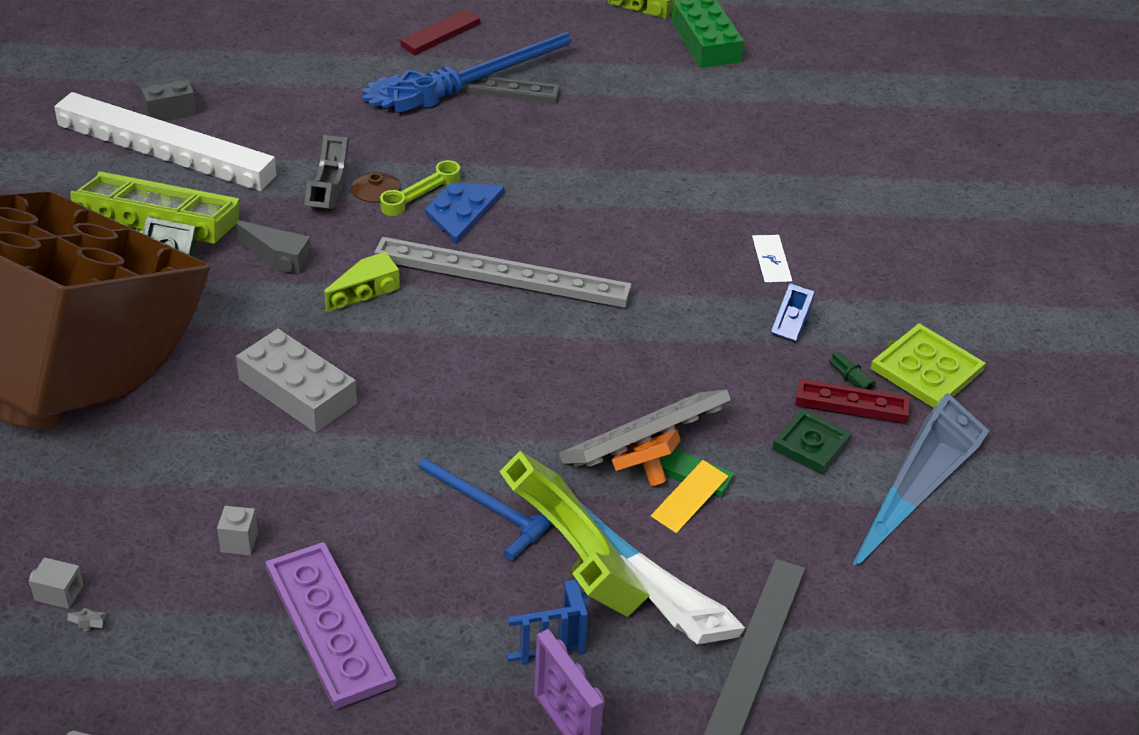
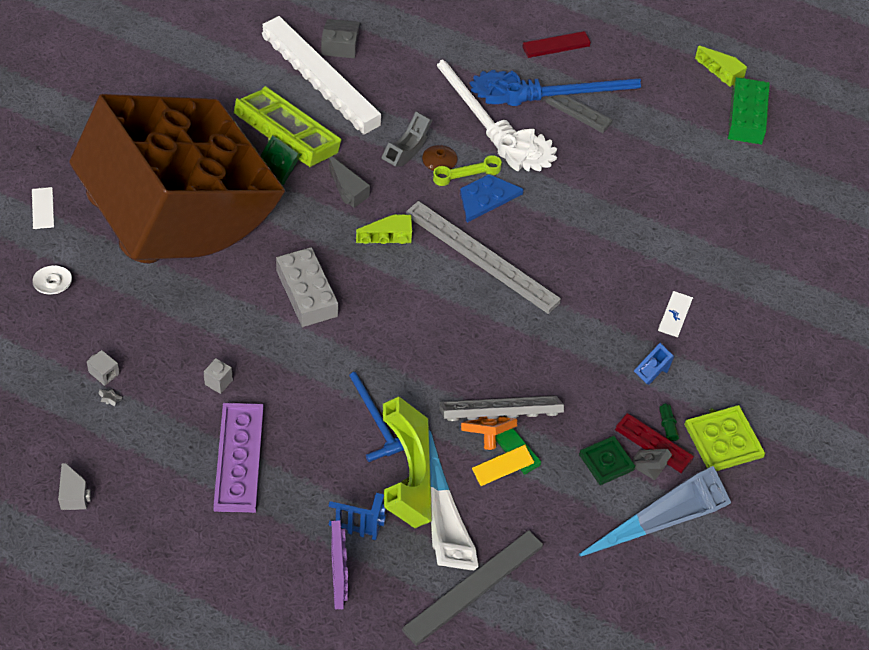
camera: 25 degrees right, 10 degrees up
none -> white piece [437,60,557,172]
none -> dark grey slope [631,449,672,480]

